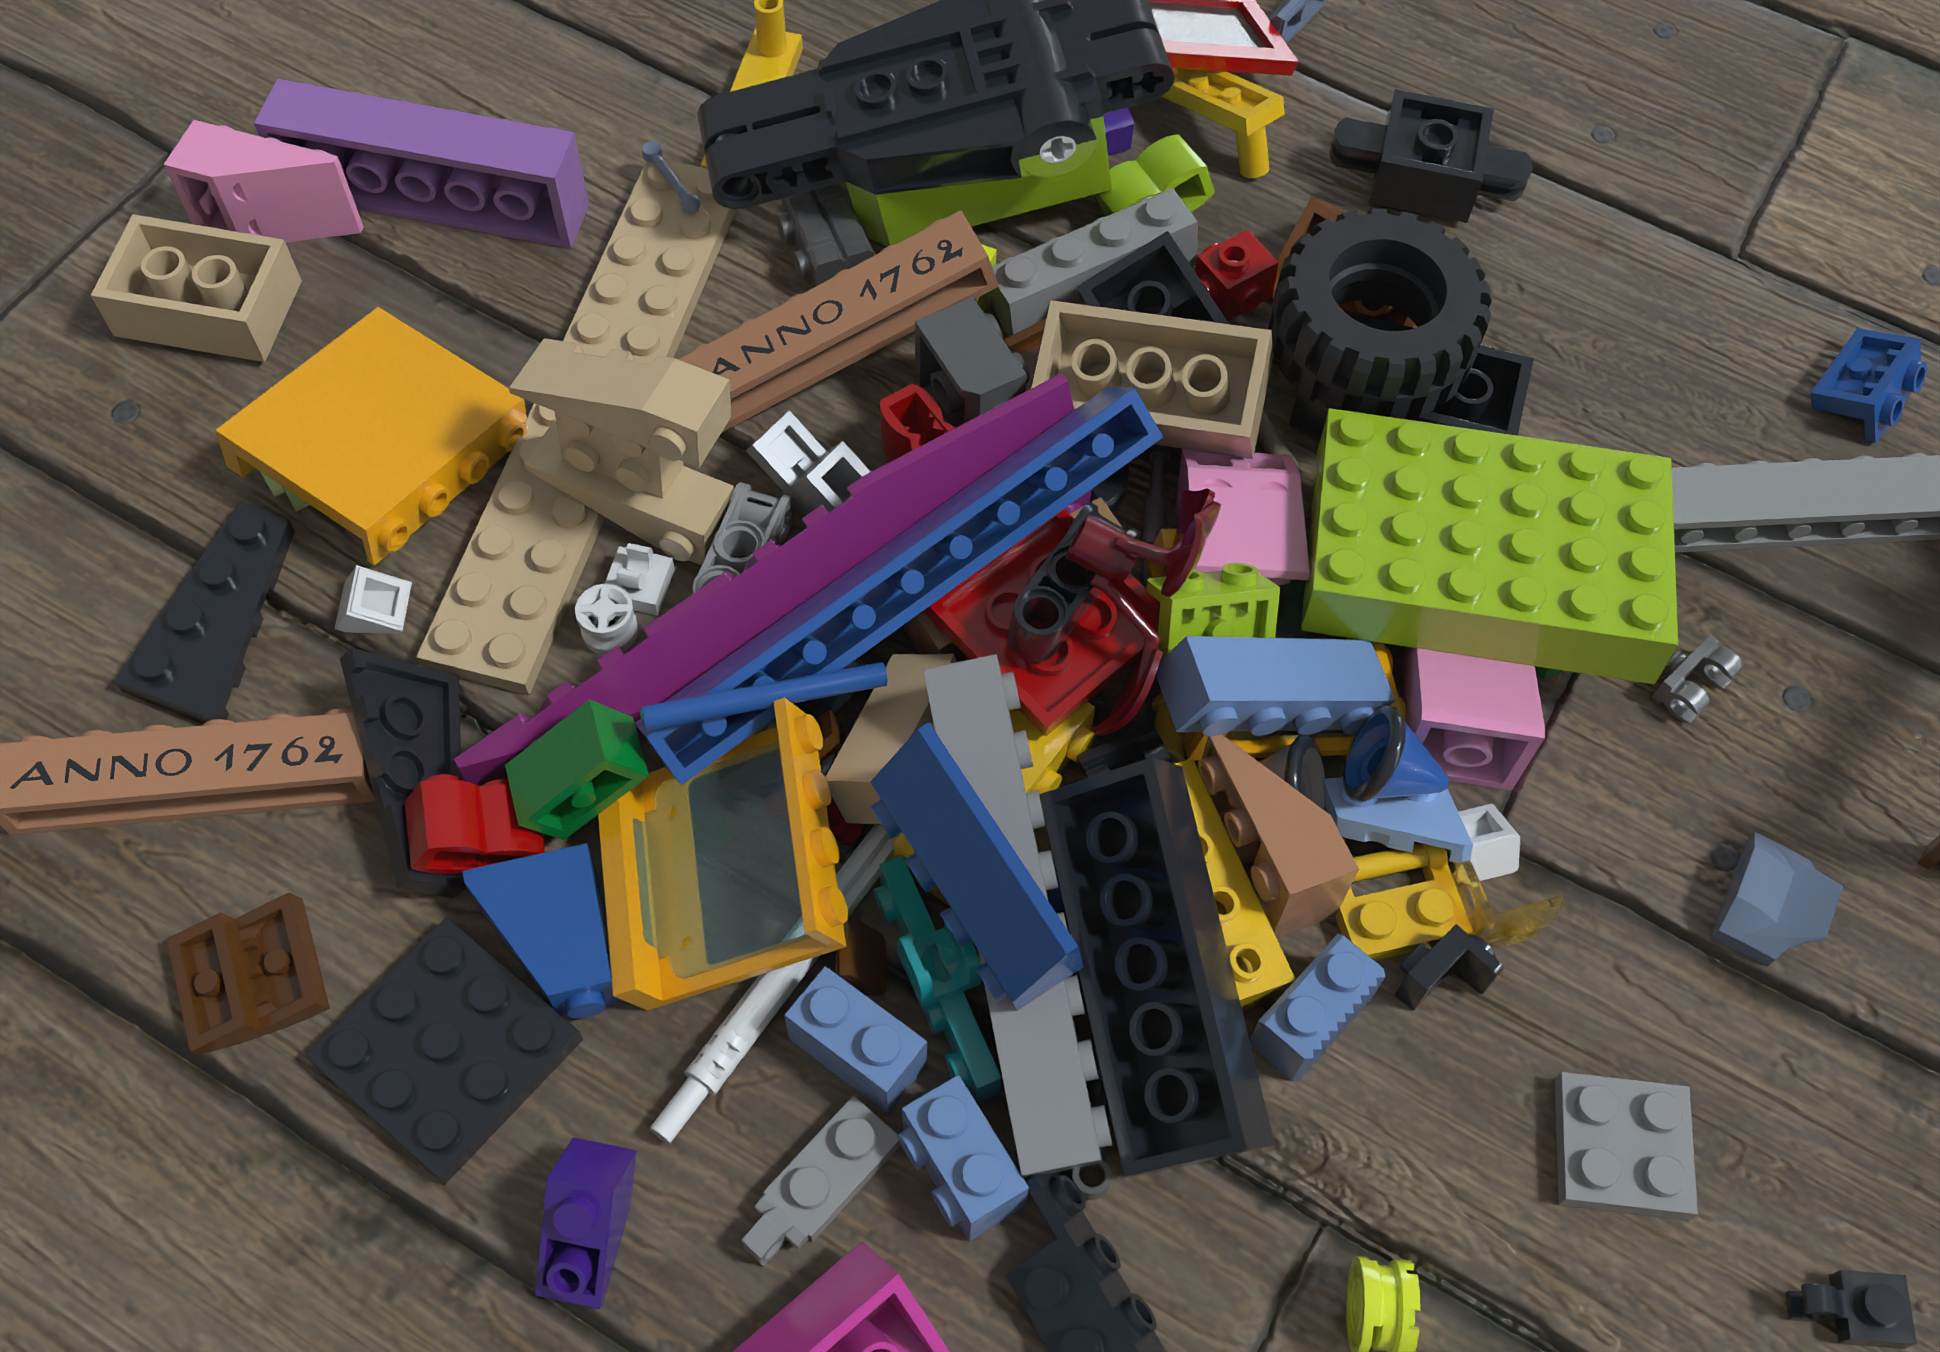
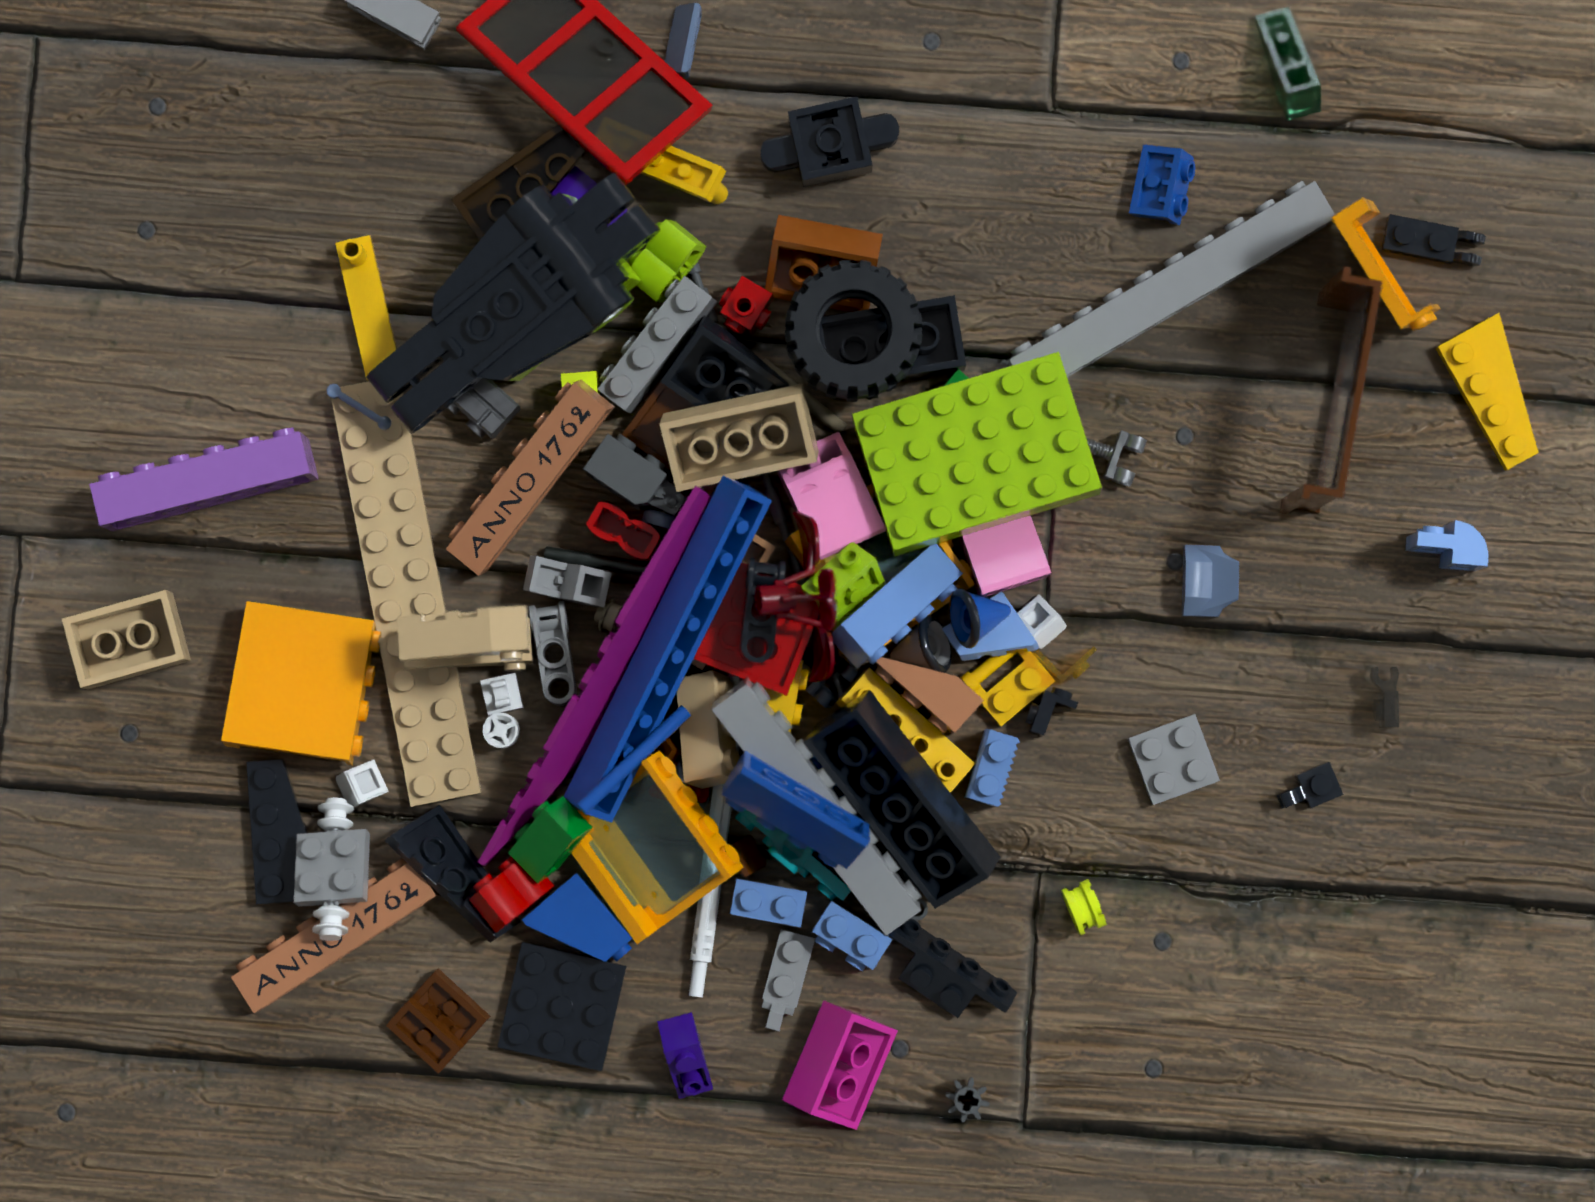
camera: 25 degrees left, 25 degrees up
bright pink slope [164,120,364,243] -> none
none -> light grey plate [294,797,370,941]

